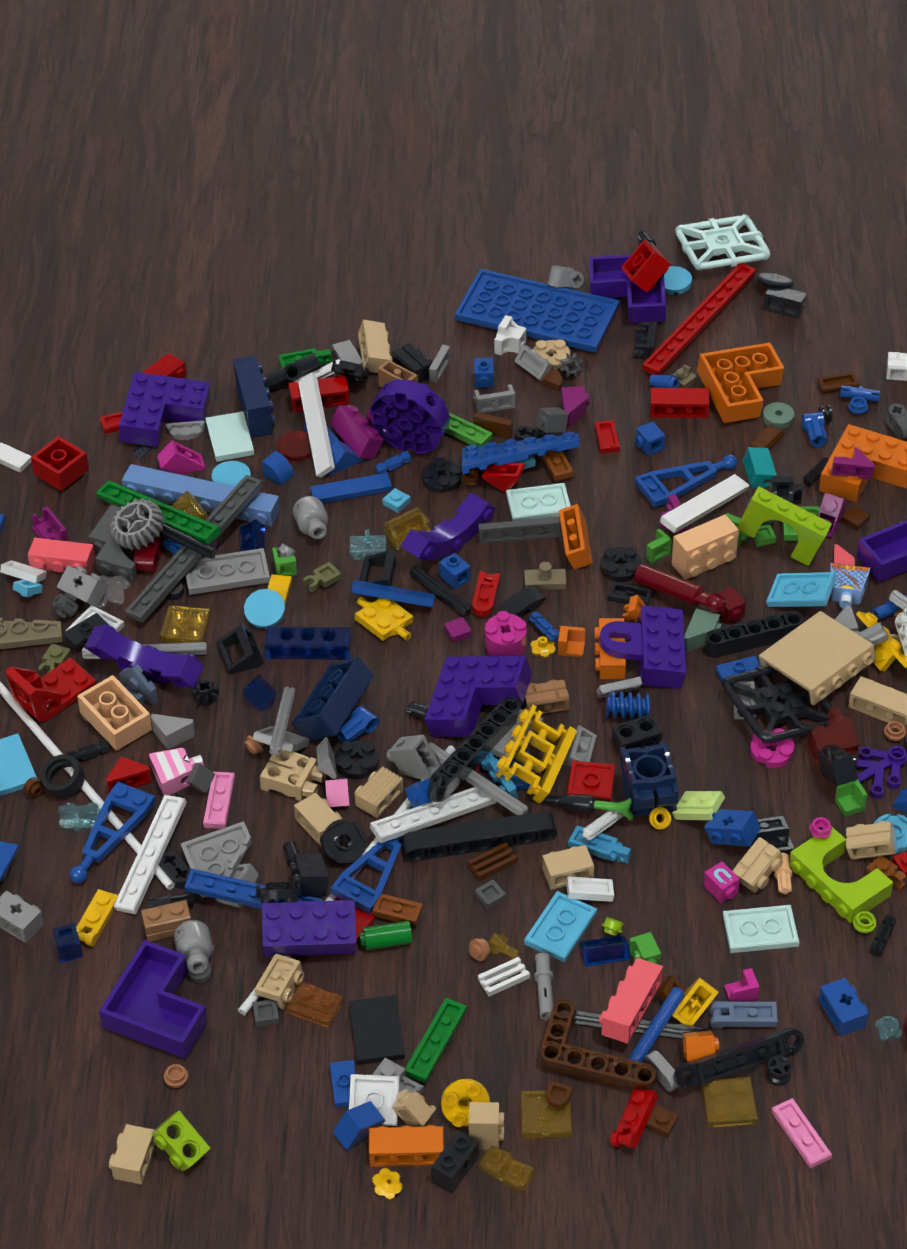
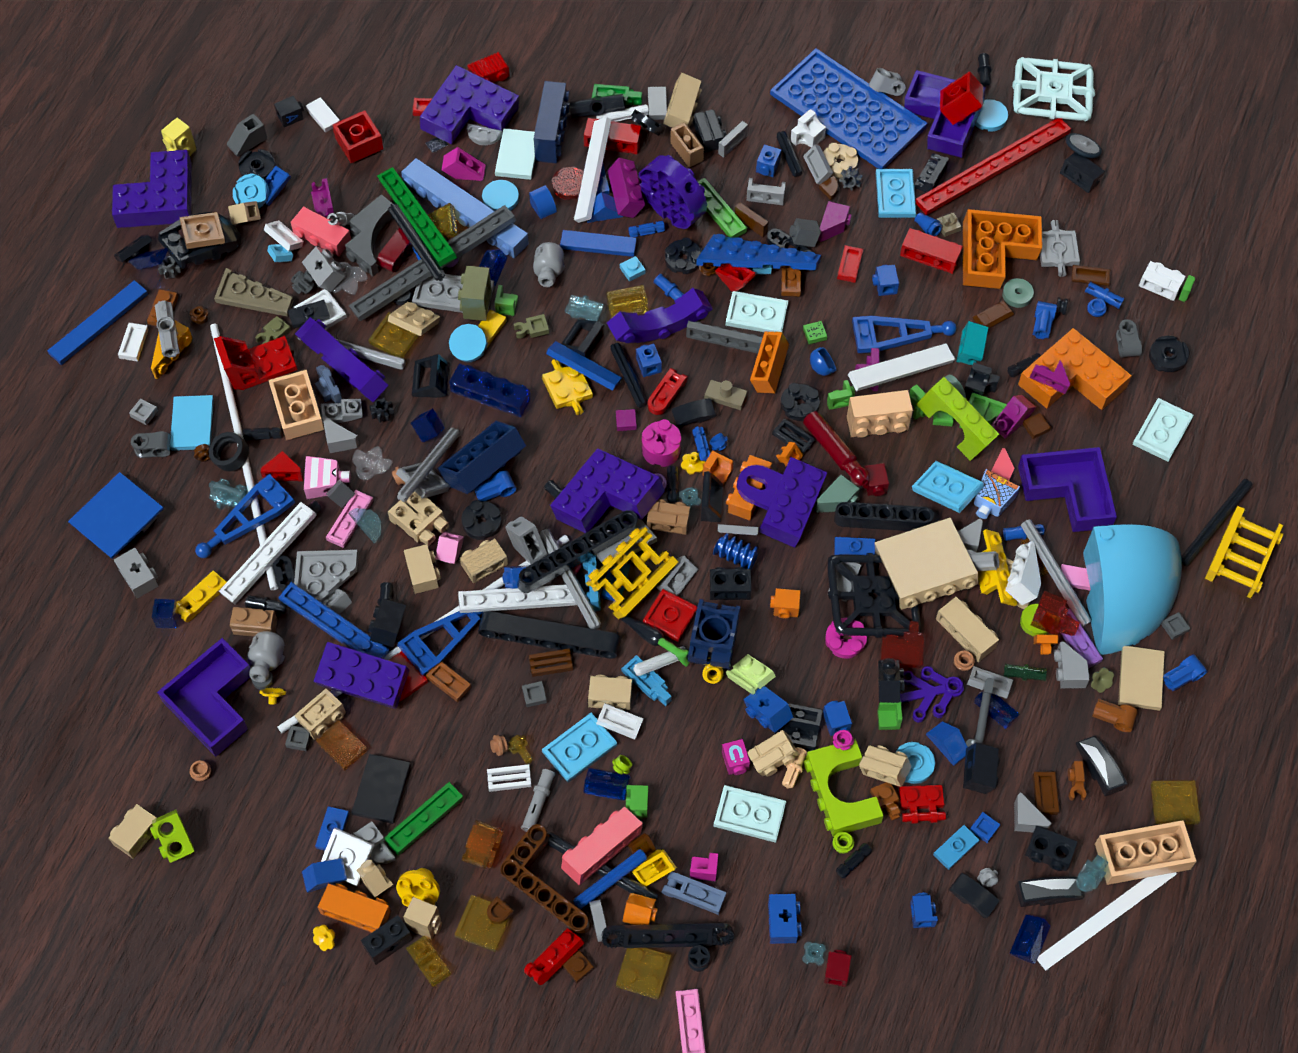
camera: 20 degrees right, 15 degrees up
light grey gear [110,498,165,550] -> none
black plate [256,882,302,903] -> none
light grey plate [277,543,296,557] -> none
light grey slope [316,737,337,779] -> none
black plate [320,819,366,865] -> none
green brick [359,921,412,951] -> none
none -> yellow plant [259,688,286,704]
none -> light grey slope [320,399,363,424]
none -> light grey pin [327,212,355,227]
none -> clear light blue plate [348,508,382,543]
none -> clear plate [353,446,392,480]
none -> tan plate [388,302,440,336]
none -> olive brick [458,266,492,321]
none -> clear orange brick [461,820,504,869]
none -> blue pin [654,274,684,300]
none -> black axle [667,465,678,503]
none -> clear light blue plate [679,488,701,506]
none -> black tile [701,471,723,522]
none -> blue plate [709,433,728,451]
none -> orange brick [770,588,800,618]
none -> black axle [776,131,802,177]
none -> bright green tile [803,321,827,344]
none -> blue hair [810,347,837,376]
none -> blue brick [823,701,852,736]
none -> medium azure tile [876,169,916,218]
none -> light grey plate [1040,220,1080,277]

